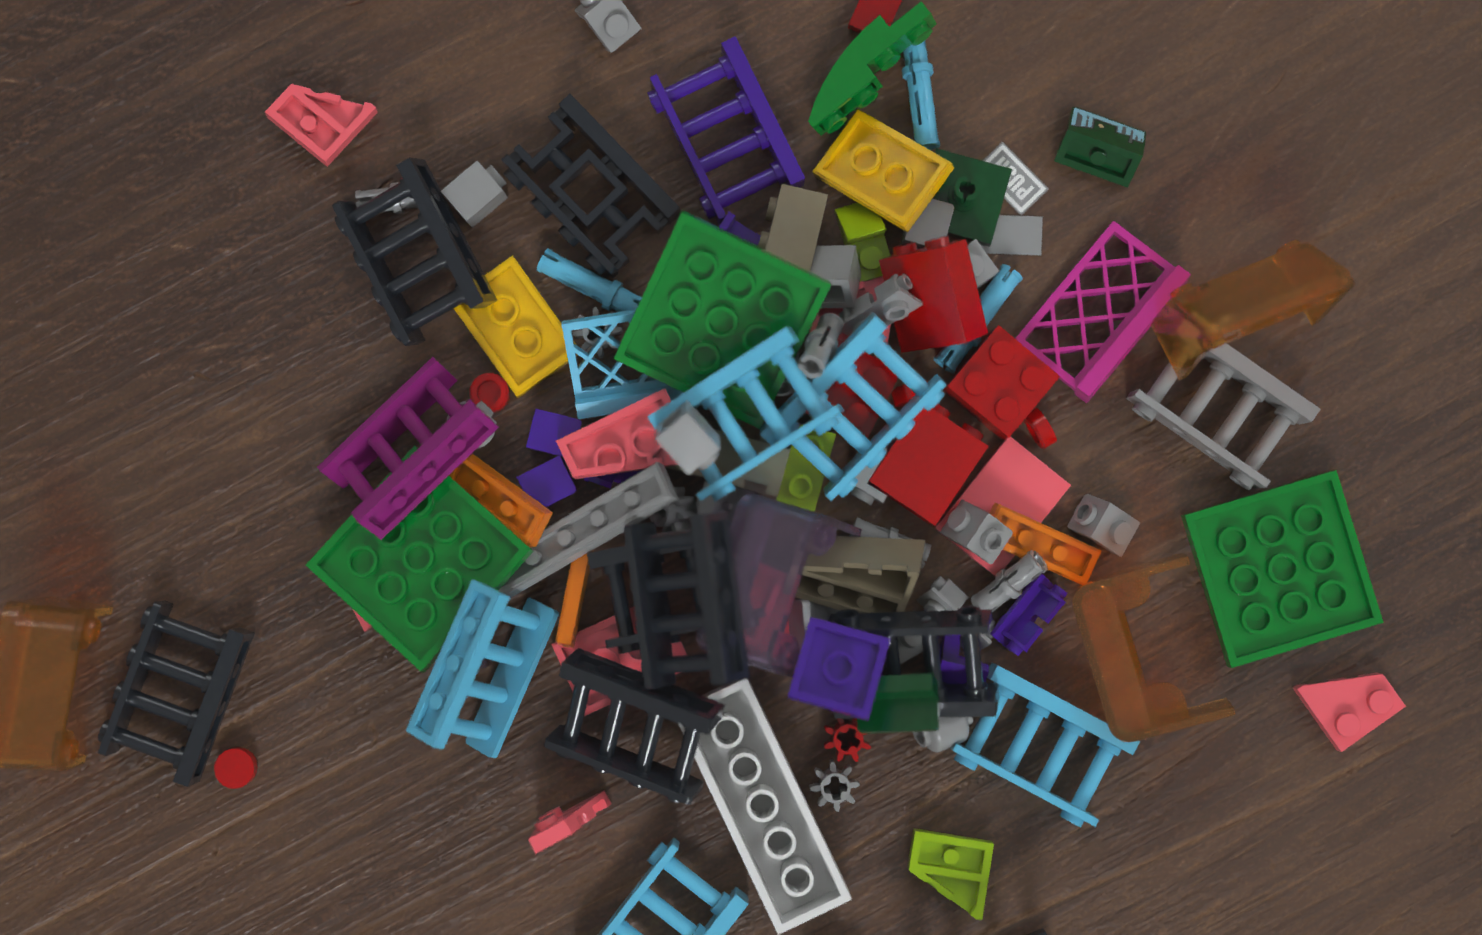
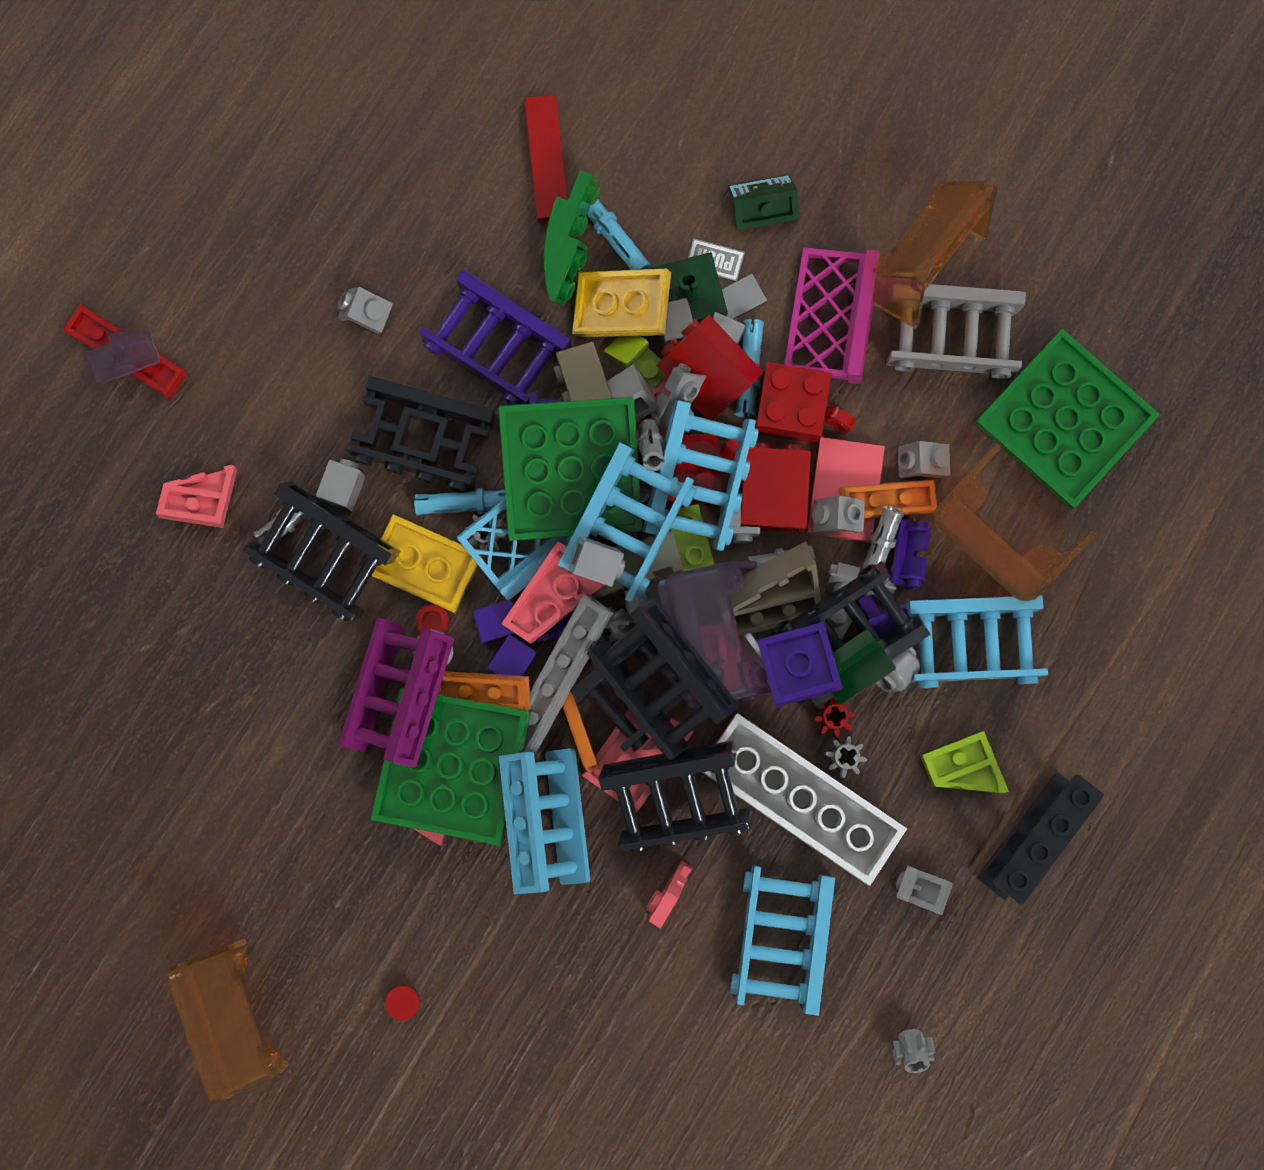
camera: 25 degrees left, 5 degrees down
black fence [98,600,255,787] -> none
coral wing [1293,673,1406,752] -> none

